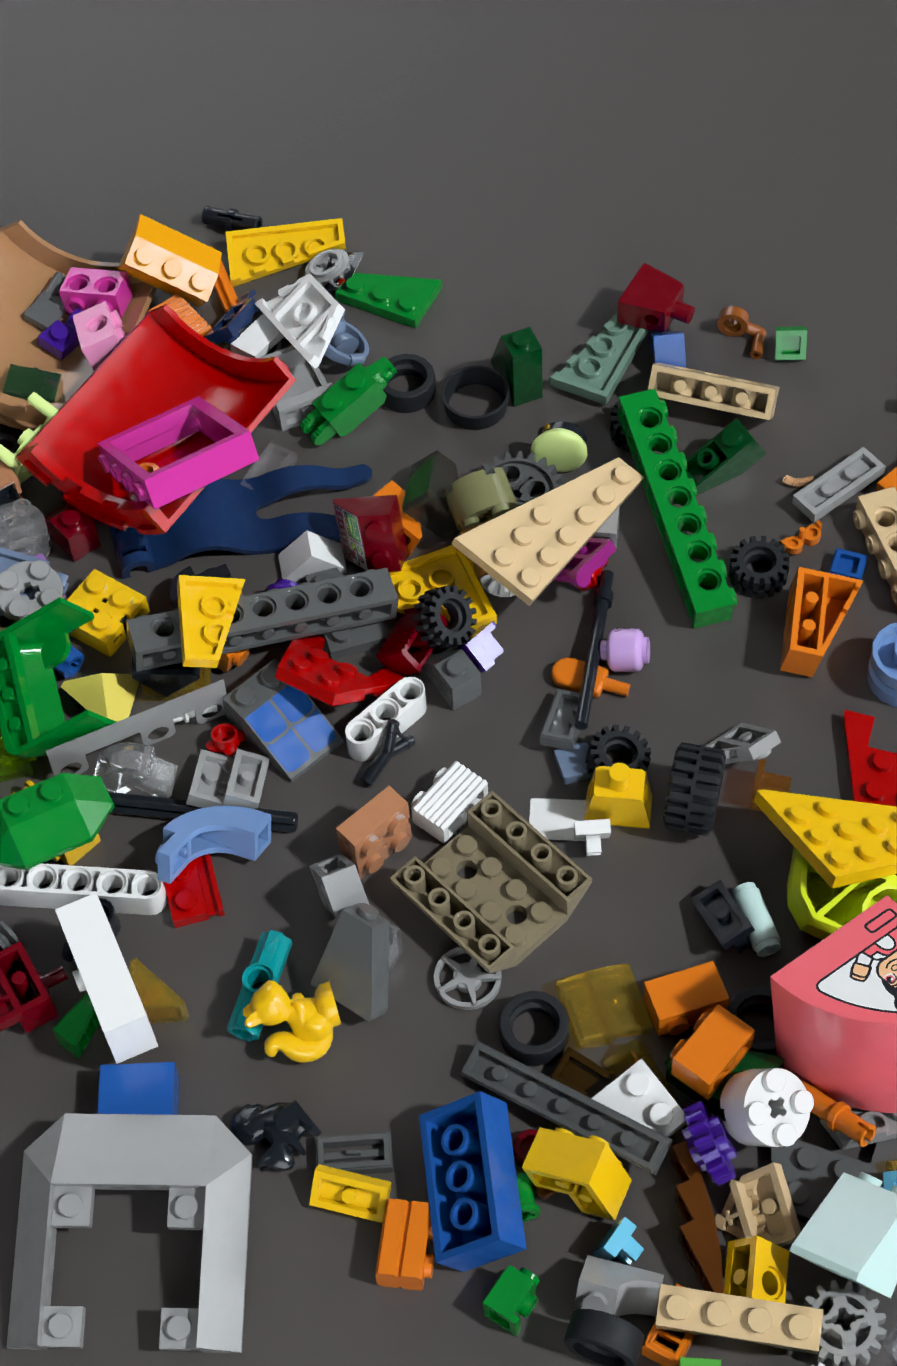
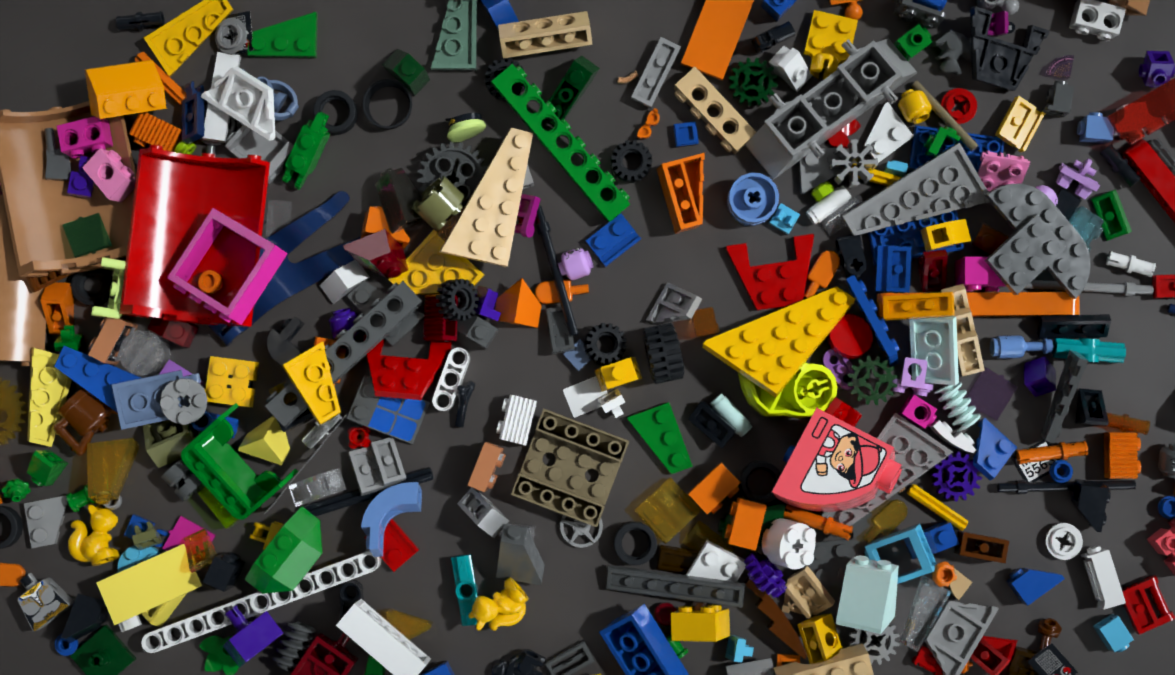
camera: 25 degrees left, 30 degrees up
none -> orange slope [493,278,542,328]
none -> blue plate [585,213,641,267]
none -> green wing [627,402,693,474]

